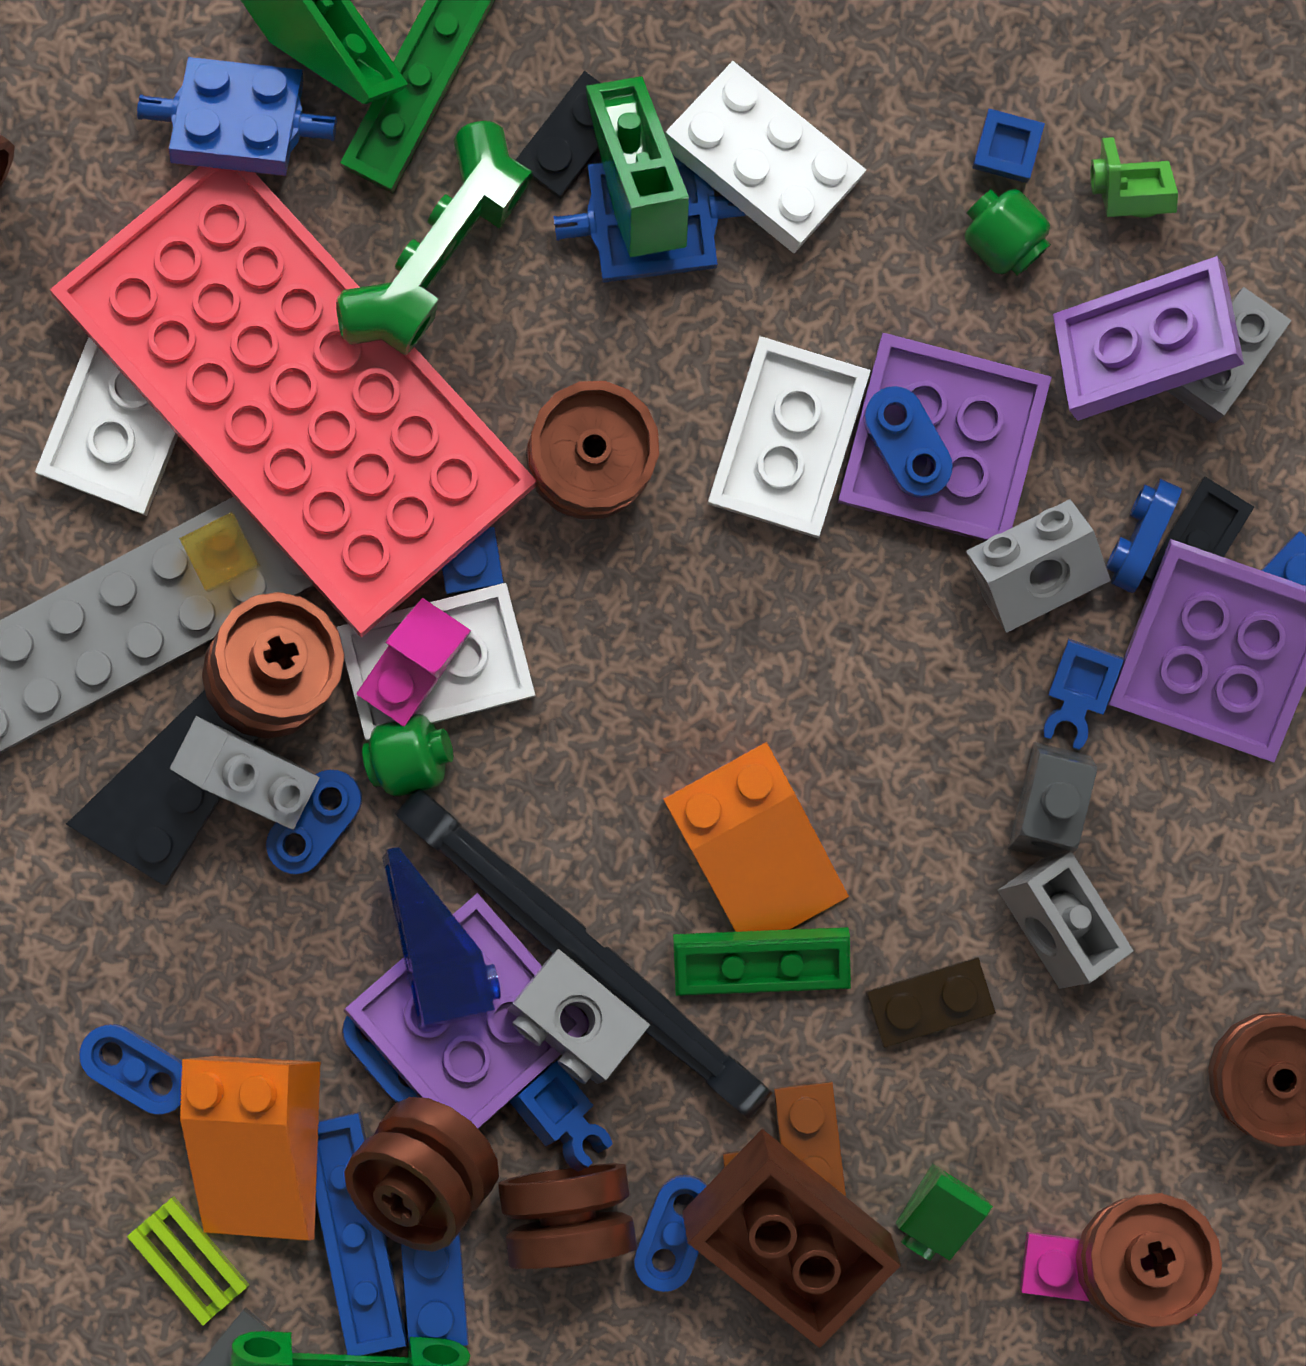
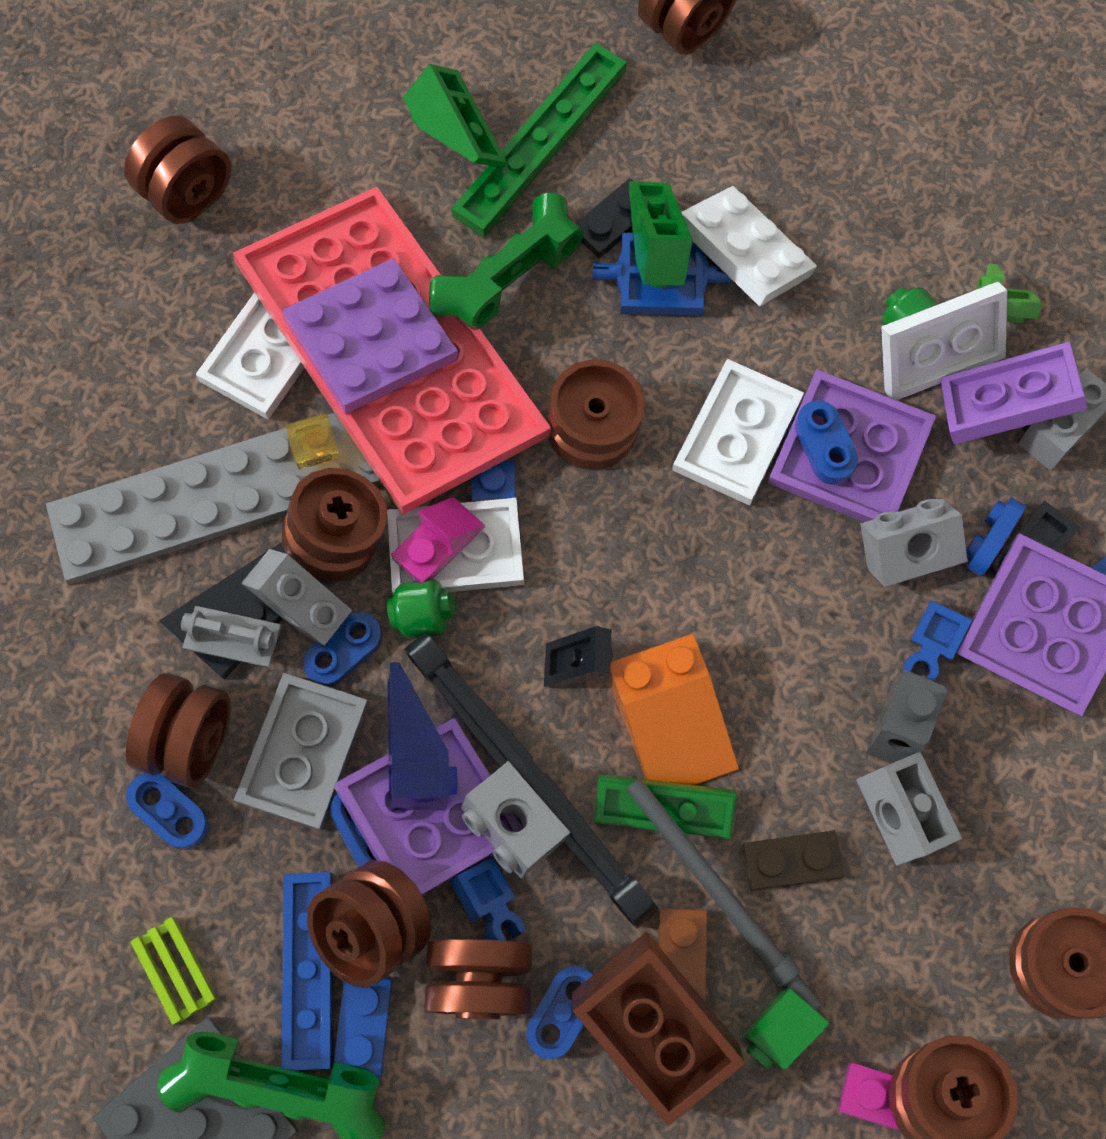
camera: 10 degrees right, 15 degrees down
plate [137,57,337,176] -> none
orange slope [180,1056,321,1241] -> none
blue plate [972,108,1045,183] -> none
none -> copper wheel [125,673,231,789]
none -> light grey hinge [181,606,282,668]
none -> light grey plate [234,673,370,831]
none -> medium lavender plate [282,258,458,415]
none -> black plate [544,626,613,689]
none -> dark grey bar [626,778,821,1010]
none -> white plate [881,282,1007,400]

